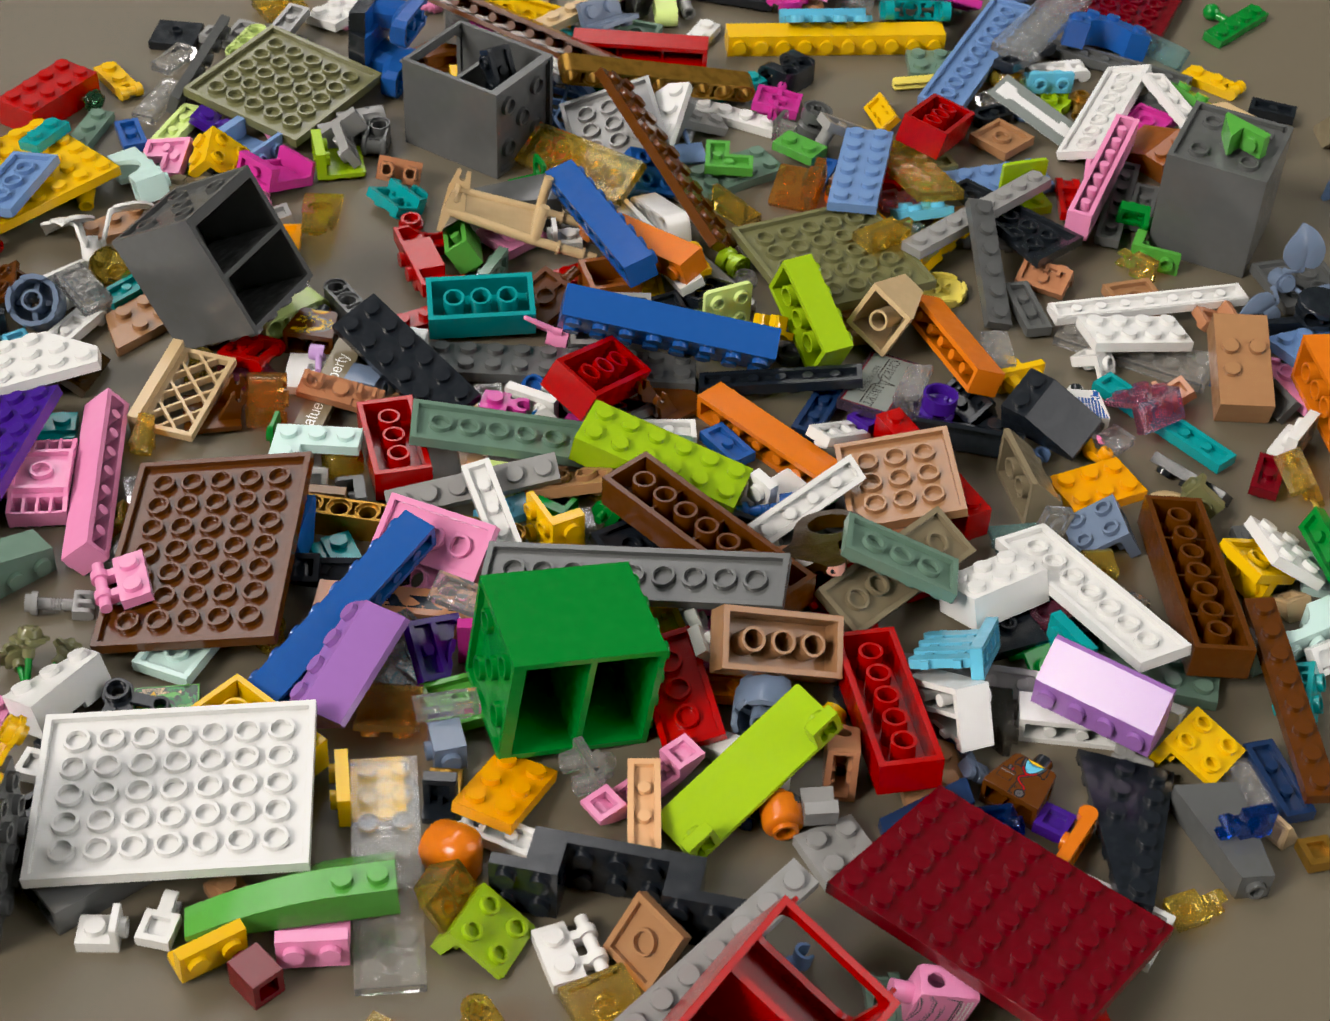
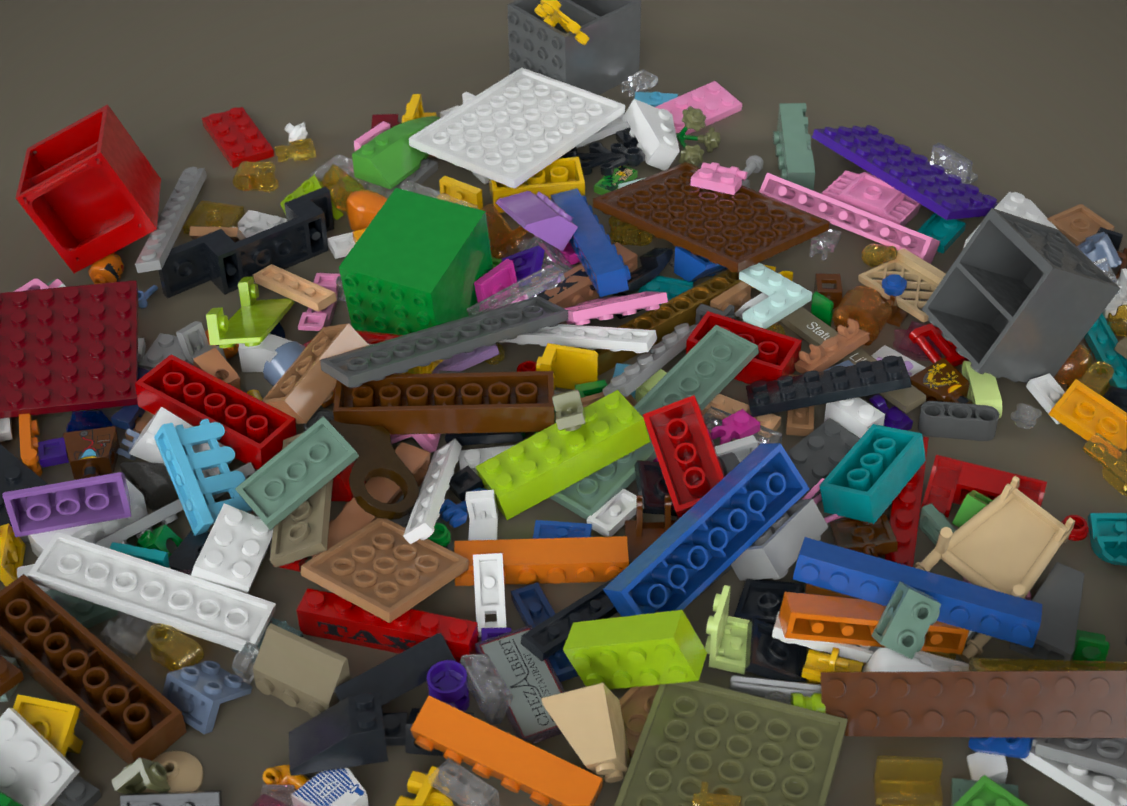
camera: 135 degrees right, 0 degrees up
light orange plate [1050,457,1148,515] -> none
none -> bracket [552,389,586,431]
none -> reddish brown brick [814,273,843,309]
none -> sand green brick [871,581,941,659]
none -> blue plate [882,274,907,296]

